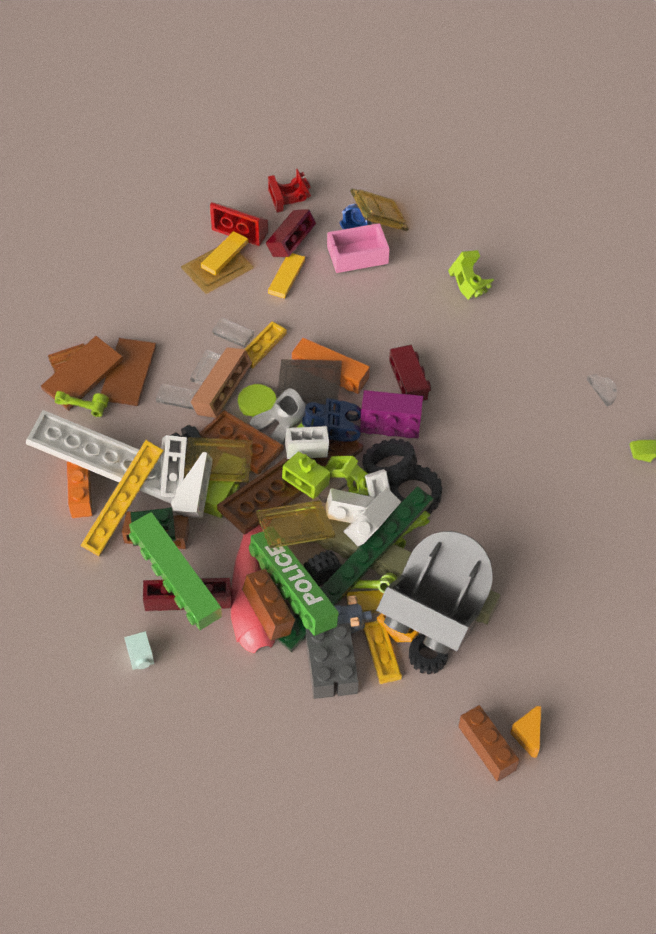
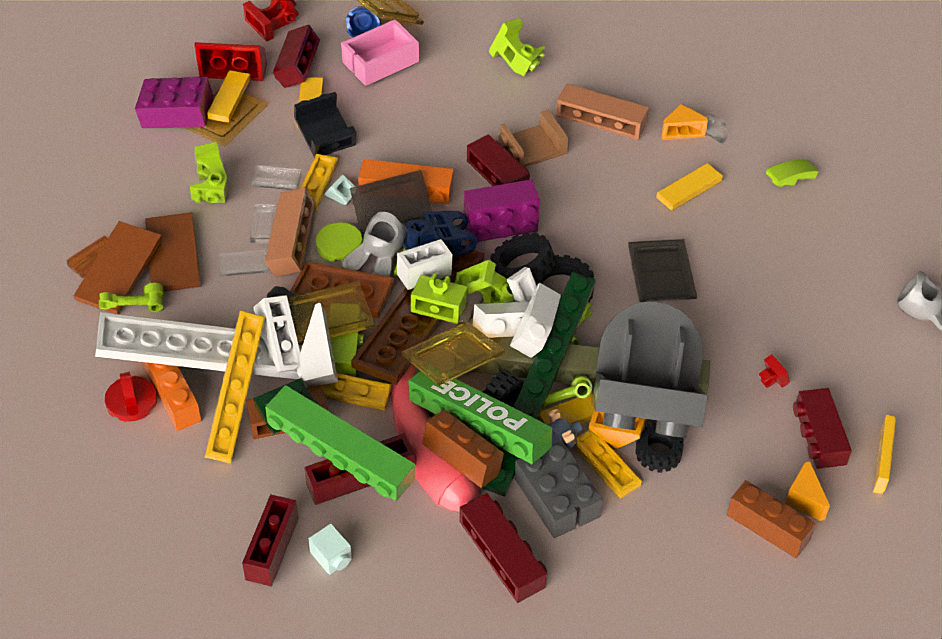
camera: 20 degrees left, 5 degrees down
none -> red tile [104,371,157,422]
none -> magenta brick [135,77,214,128]
none -> lime tile [189,142,228,203]
none -> dark red brick [242,494,299,587]
none -> black panel [294,92,357,158]
none -> yellow tile [323,373,392,411]
none -> light aqua slope [324,174,359,205]
none -> dark red brick [459,493,548,603]
none -> medium nougat panel [498,110,569,167]
none -> nougat brick [556,83,649,140]
none -> clear smoke piece [628,239,697,302]
none -> yellow tile [657,163,723,211]
none -> light orange slope [661,104,708,140]
none -> red tile [759,354,790,388]
none -> dark red brick [793,388,852,469]
none -> yellow tile [873,415,896,494]

